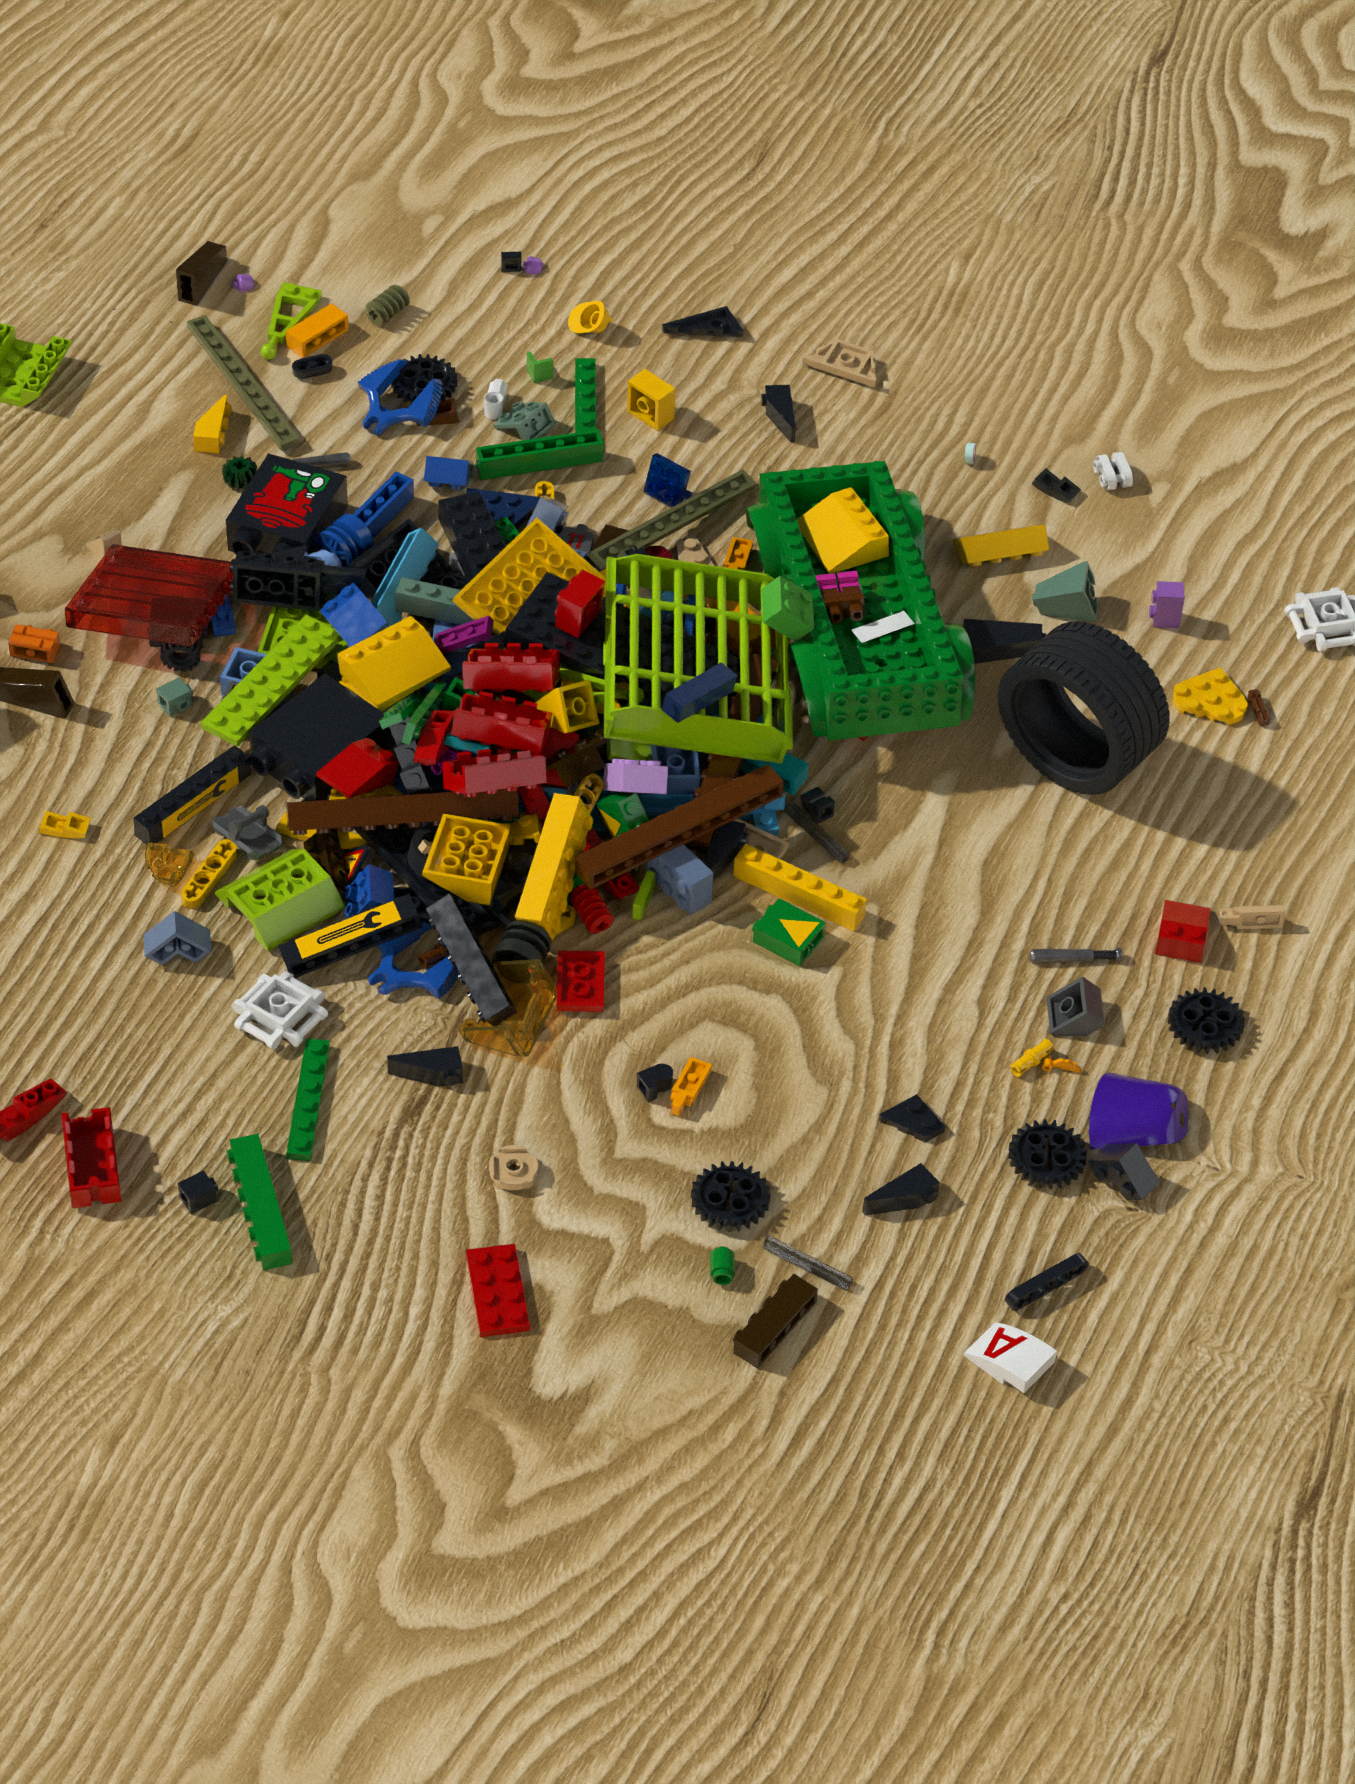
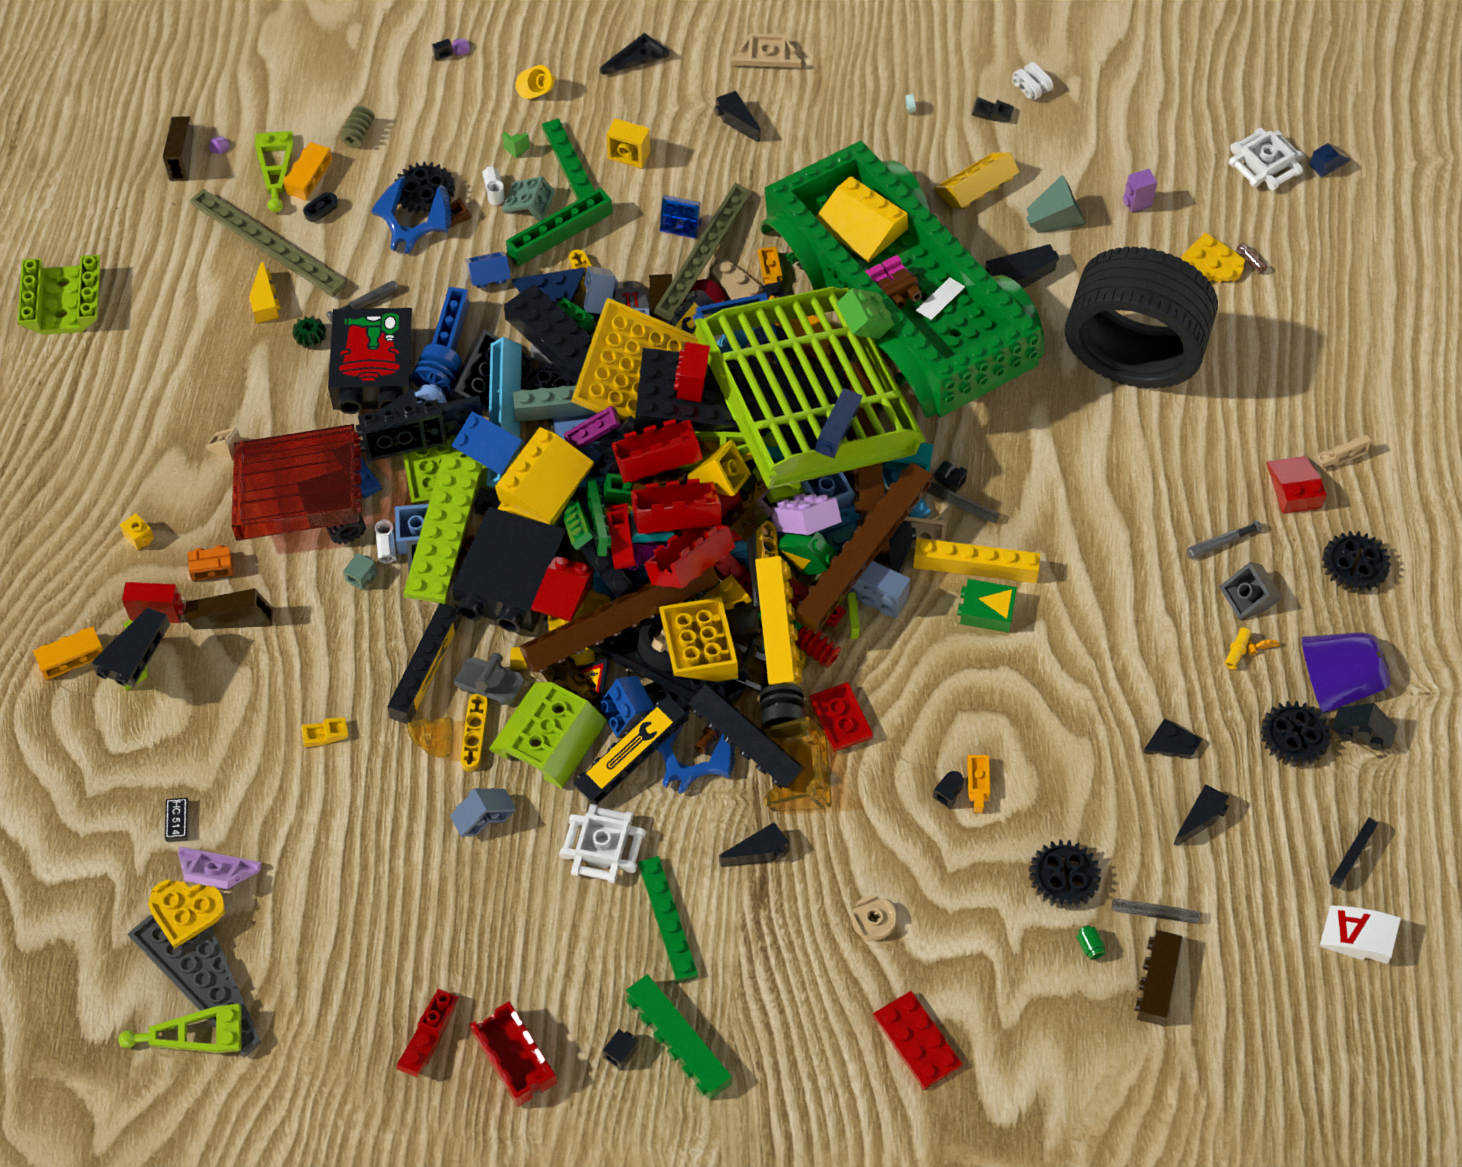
camera: 20 degrees left, 10 degrees up
none -> white piece [375,519,396,564]

